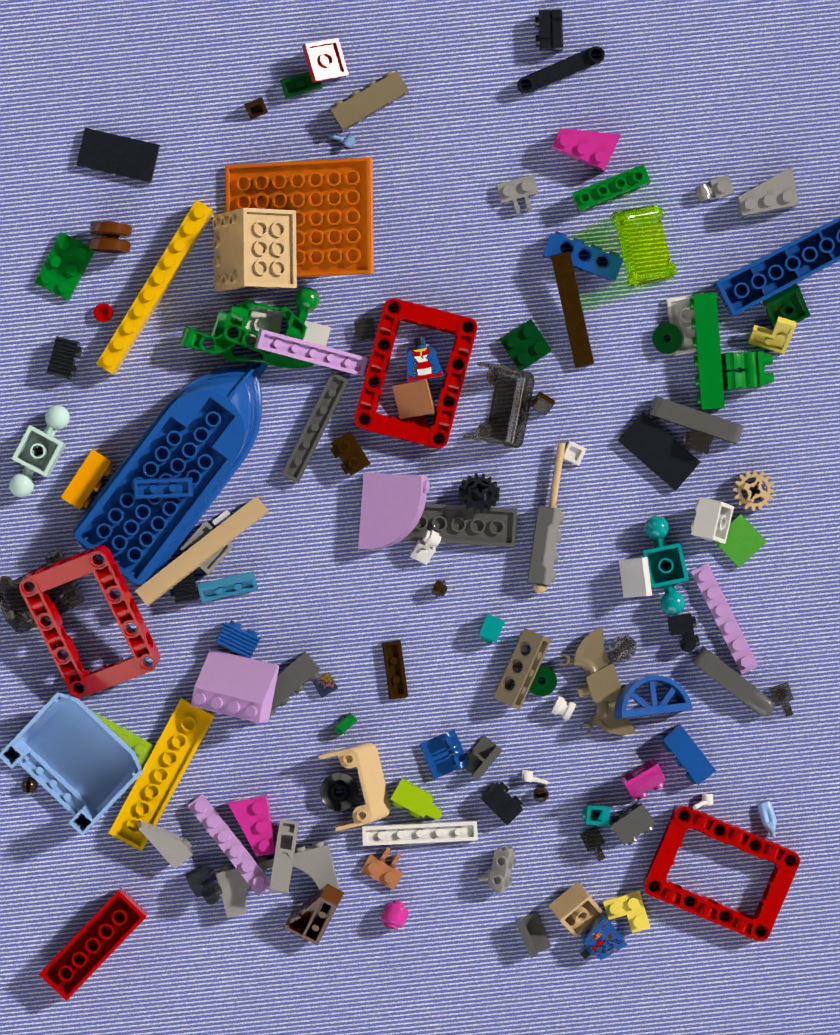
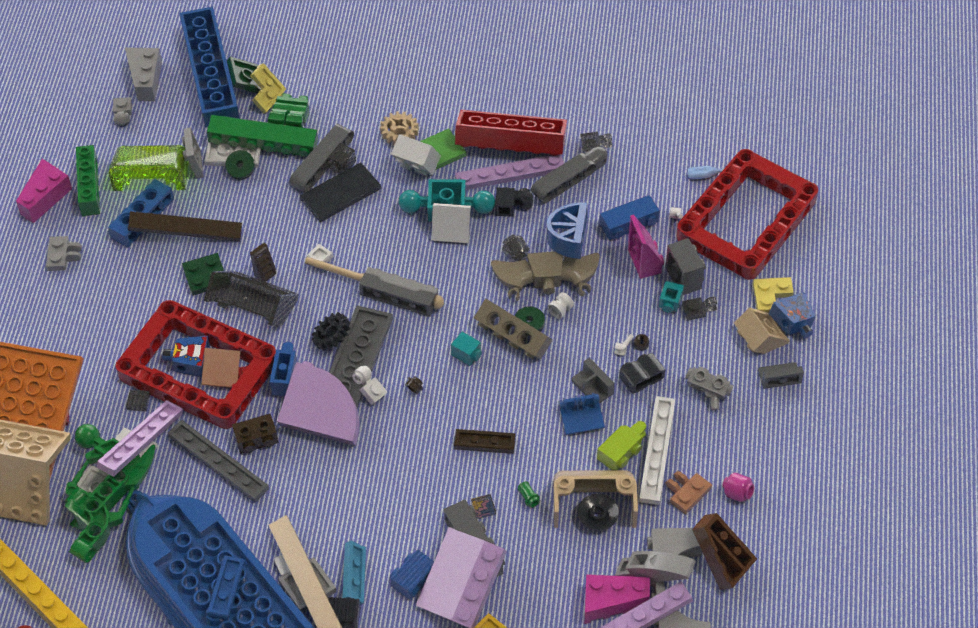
camera: 70 degrees left, 35 degrees down
none -> light grey plate [182,127,204,179]
none -> blue brick [270,342,297,396]
none -> red brick [455,110,567,156]

